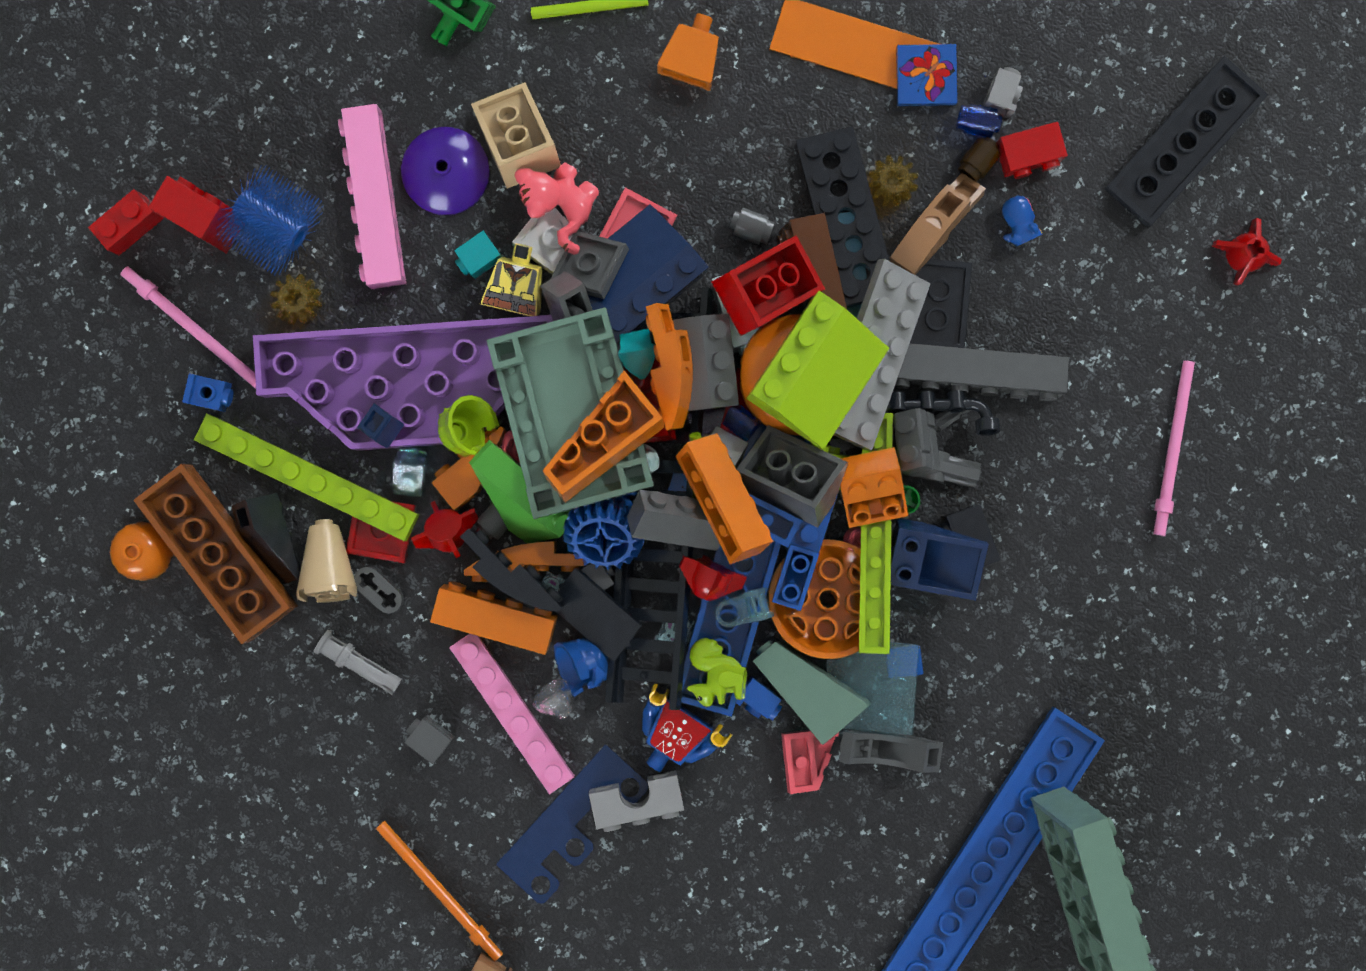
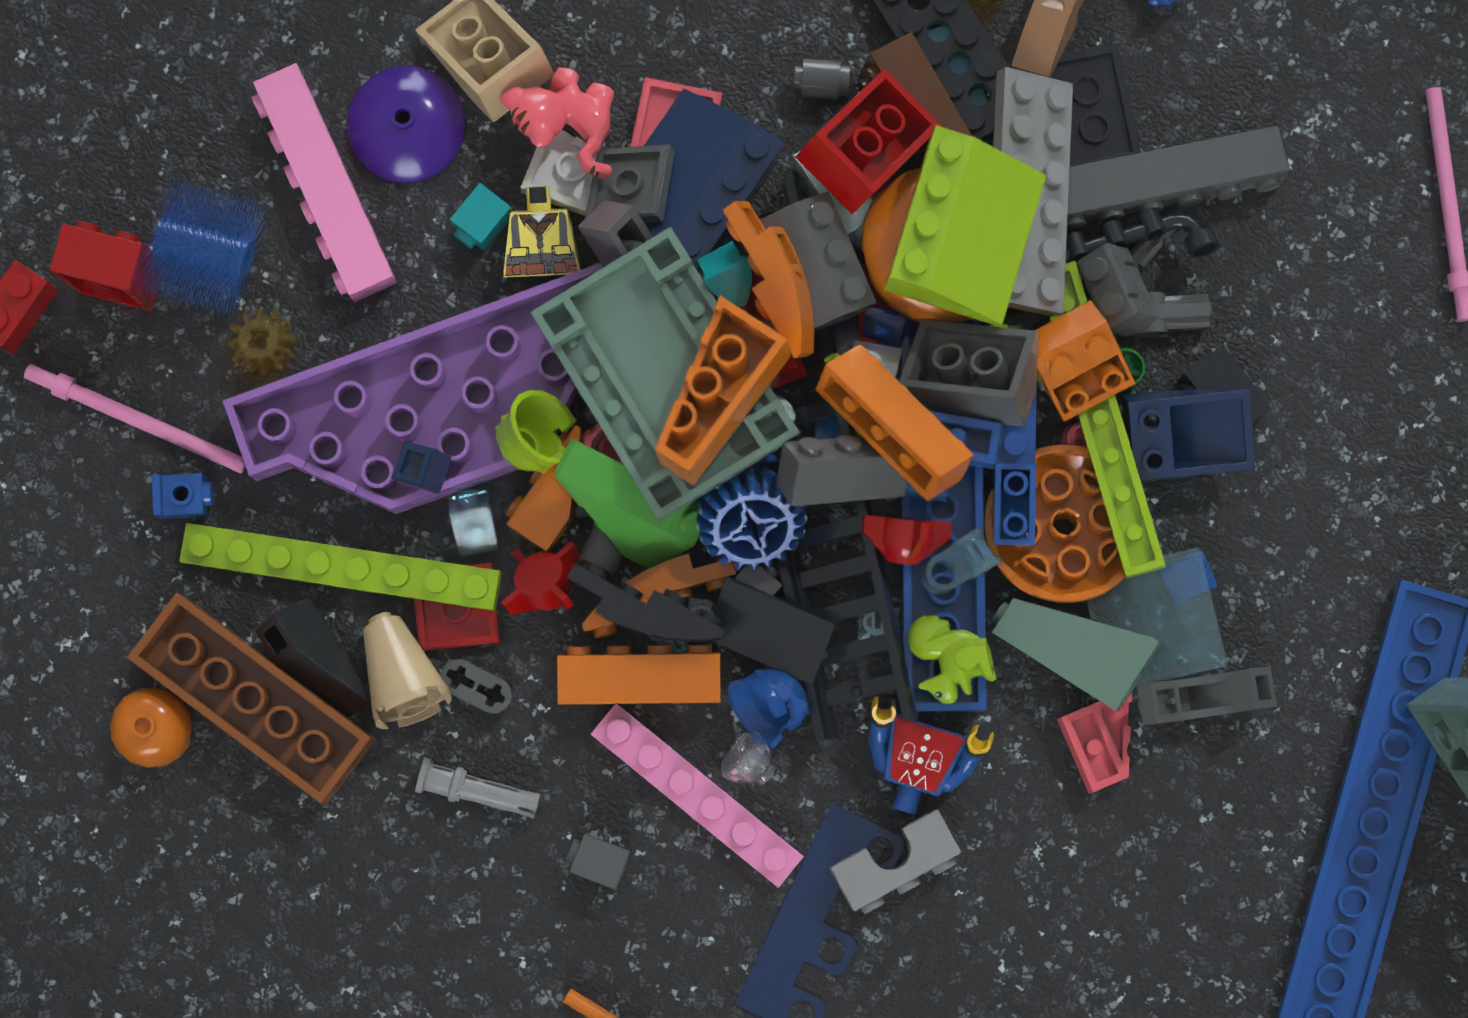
camera: 10 degrees left, 5 degrees down
blue brick [736,676,782,721] -> none

